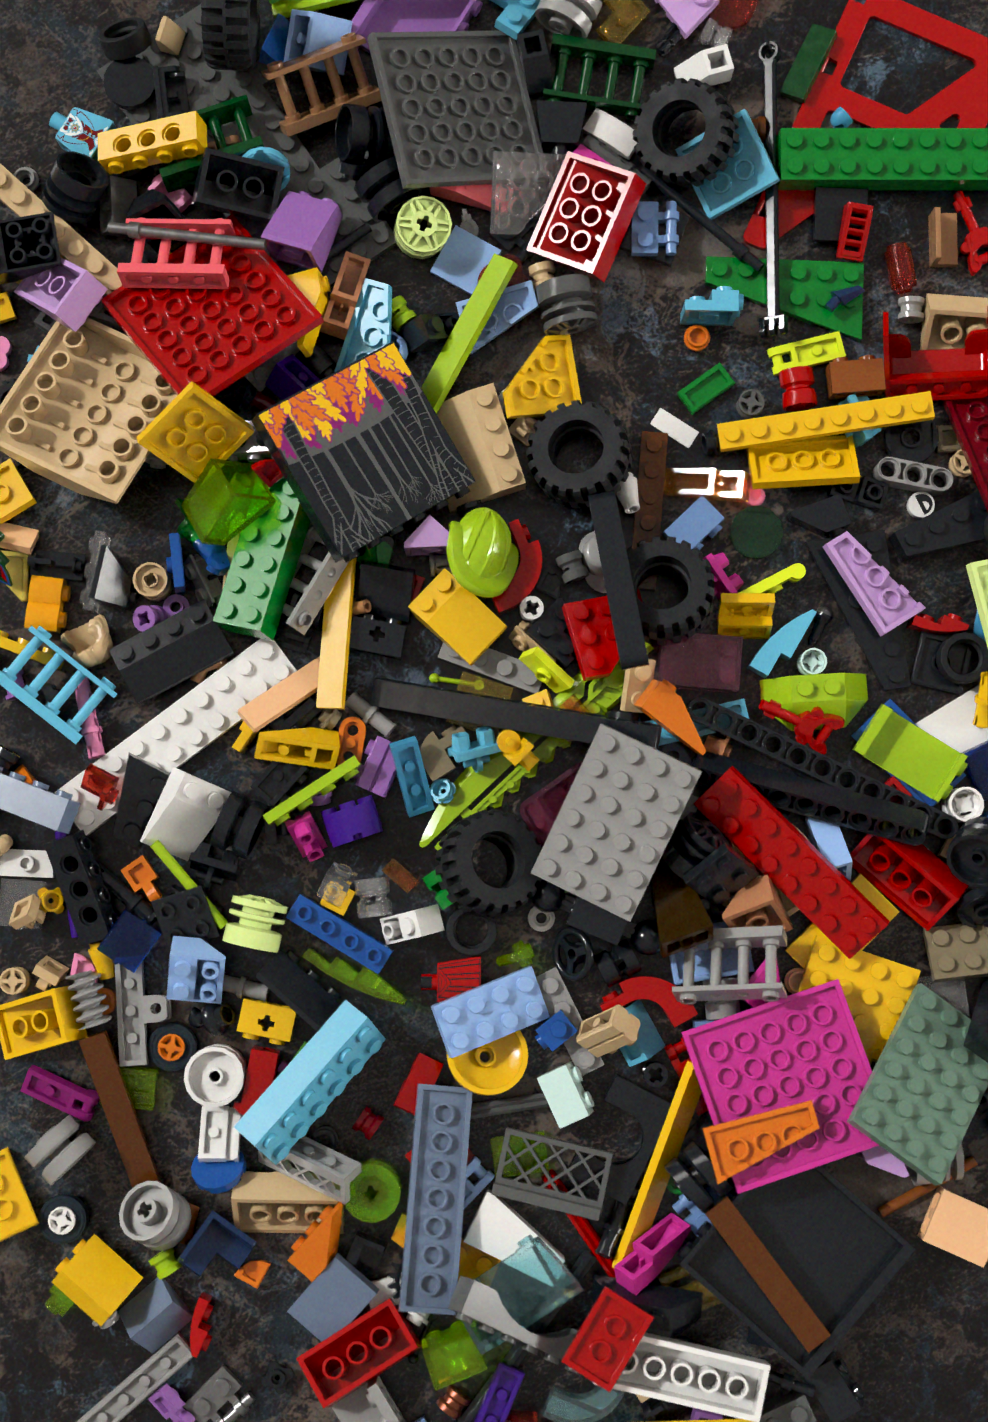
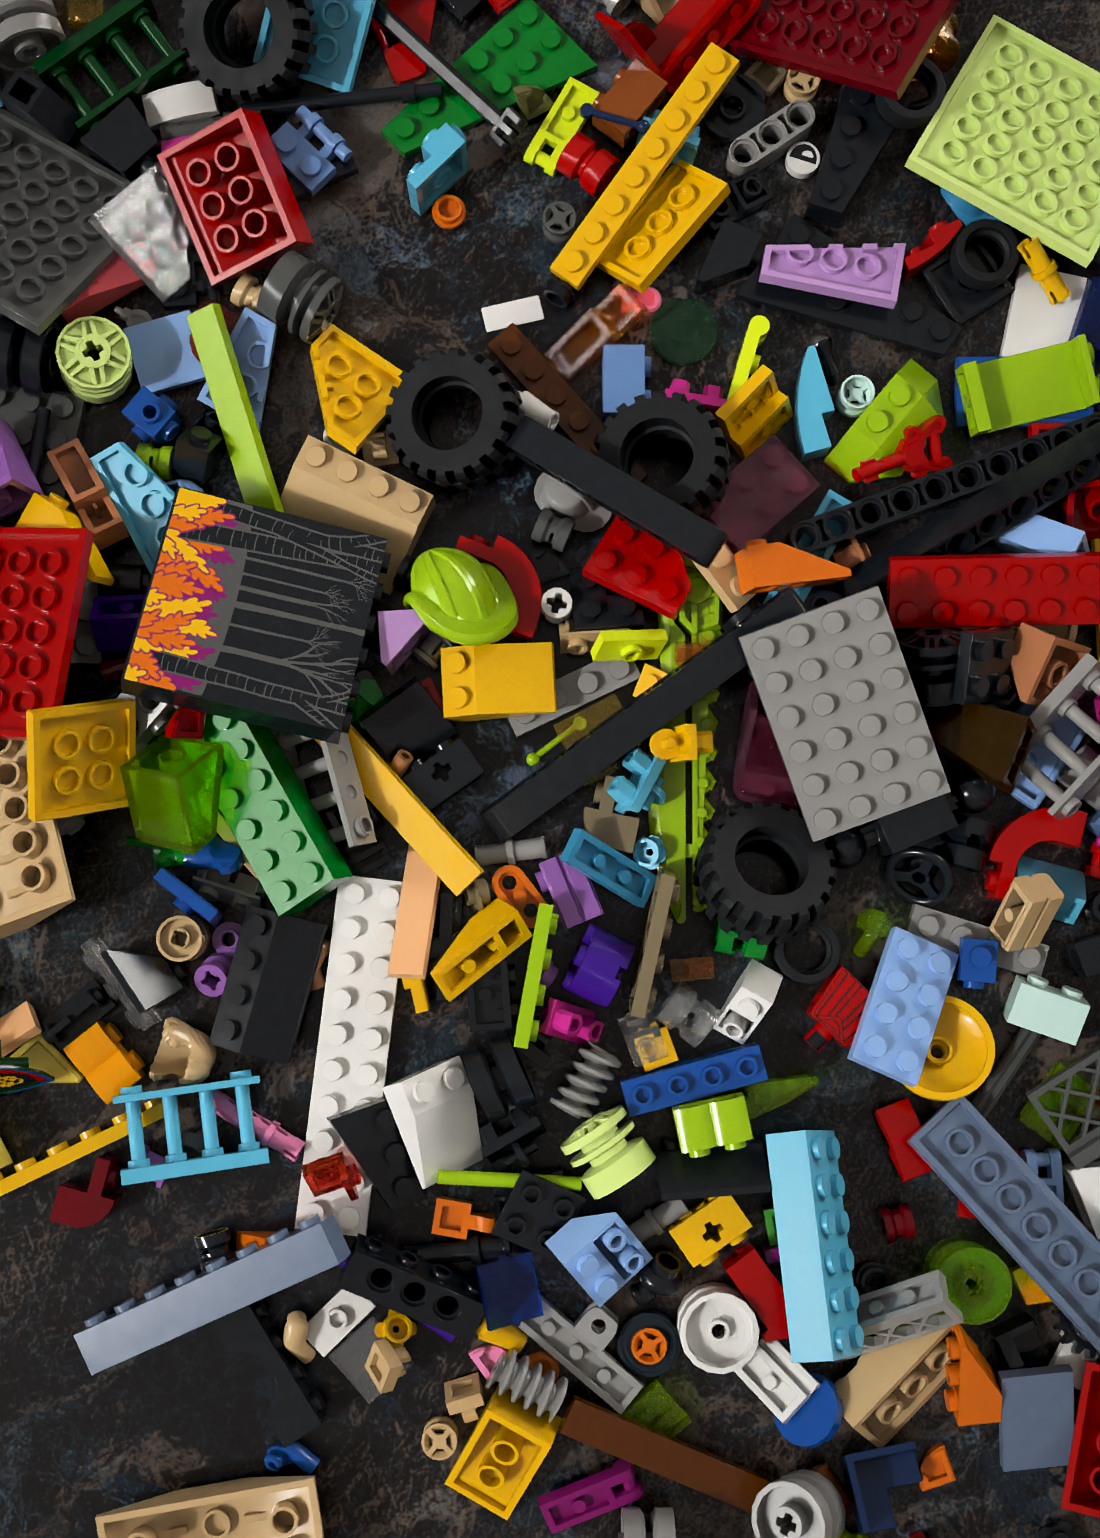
camera: 50 degrees left, 0 degrees up
white plate [528,906,555,932] -> none
green tile [677,362,735,415] -> none
dark blue bar [825,285,865,312] -> none
none -> blue brick [121,386,182,447]
none -> olive tile [513,84,554,121]
none -> light grey piece [549,1039,622,1119]
none -> dark blue hinge [580,103,650,134]
none -> dark tan plate [629,867,681,1018]
none -> lime brick [672,1092,753,1158]

